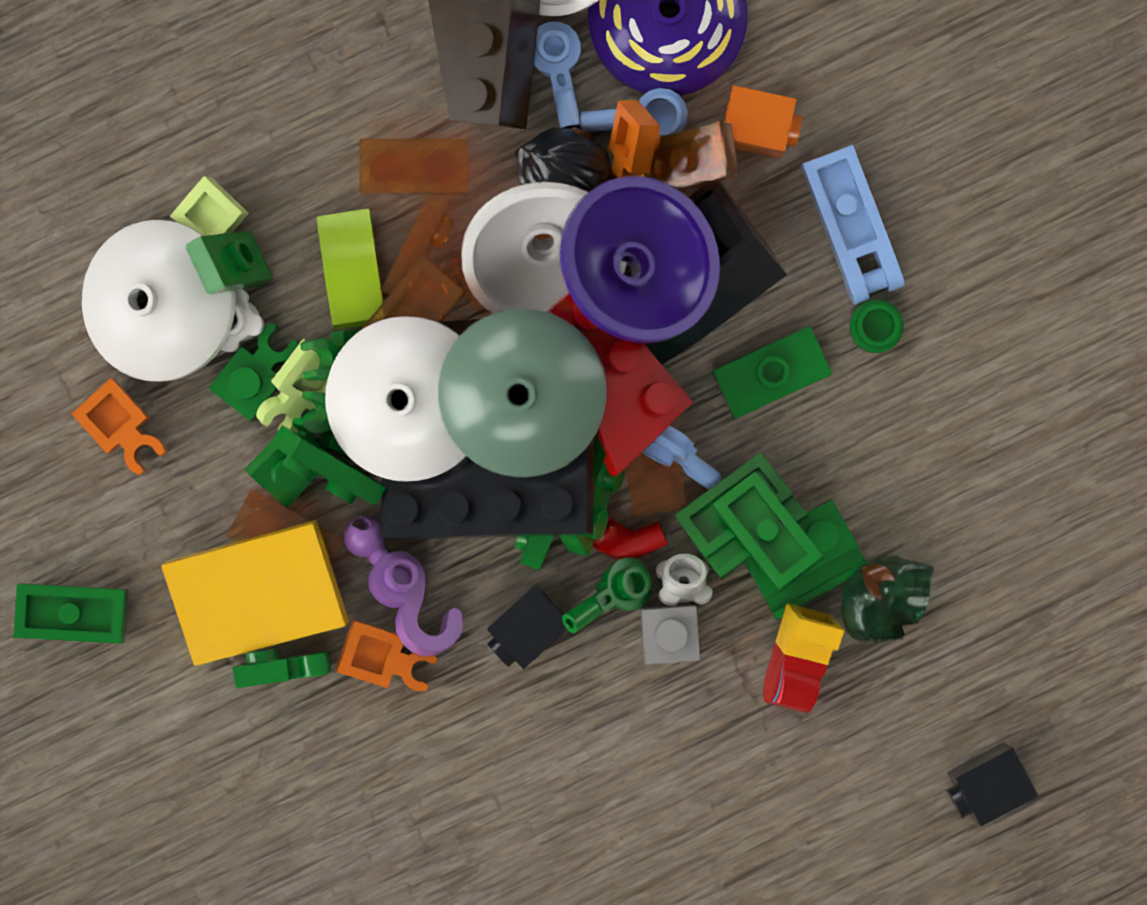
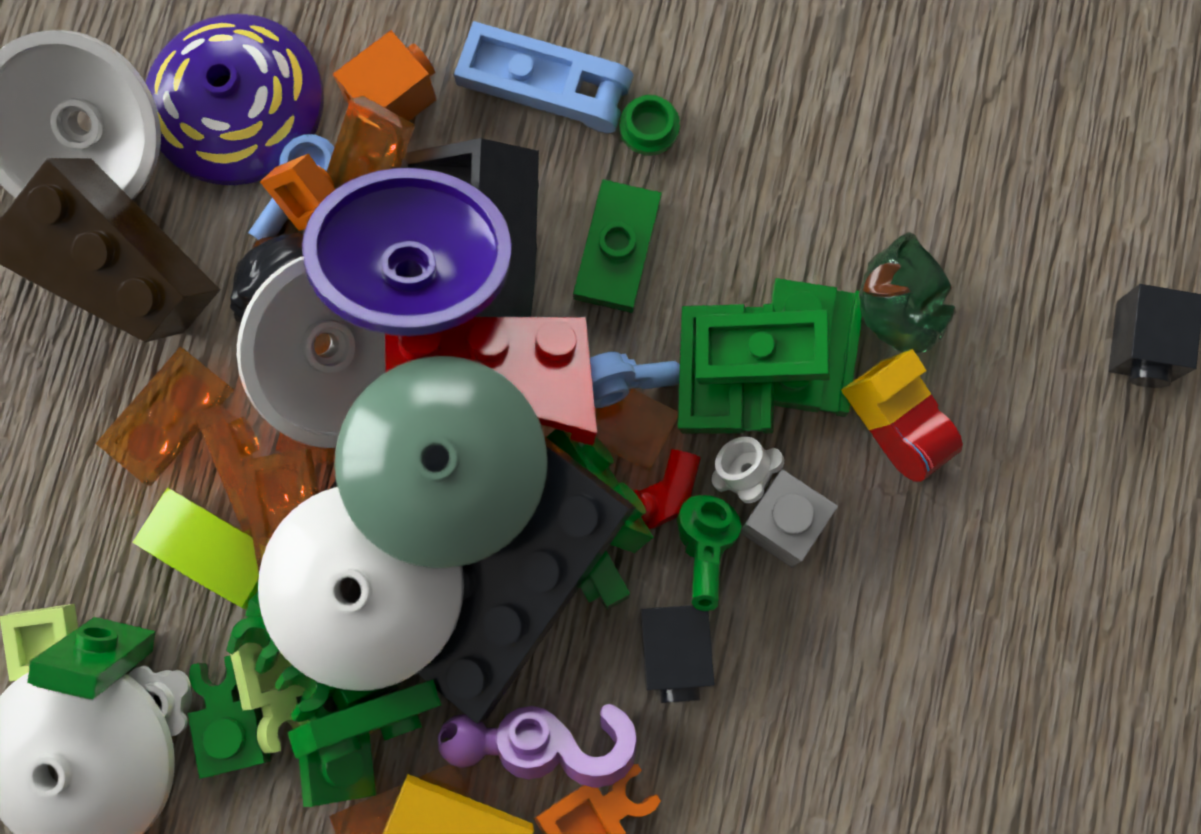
camera: 45 degrees left, 10 degrees down
light blue plate [533,22,581,129] -> none

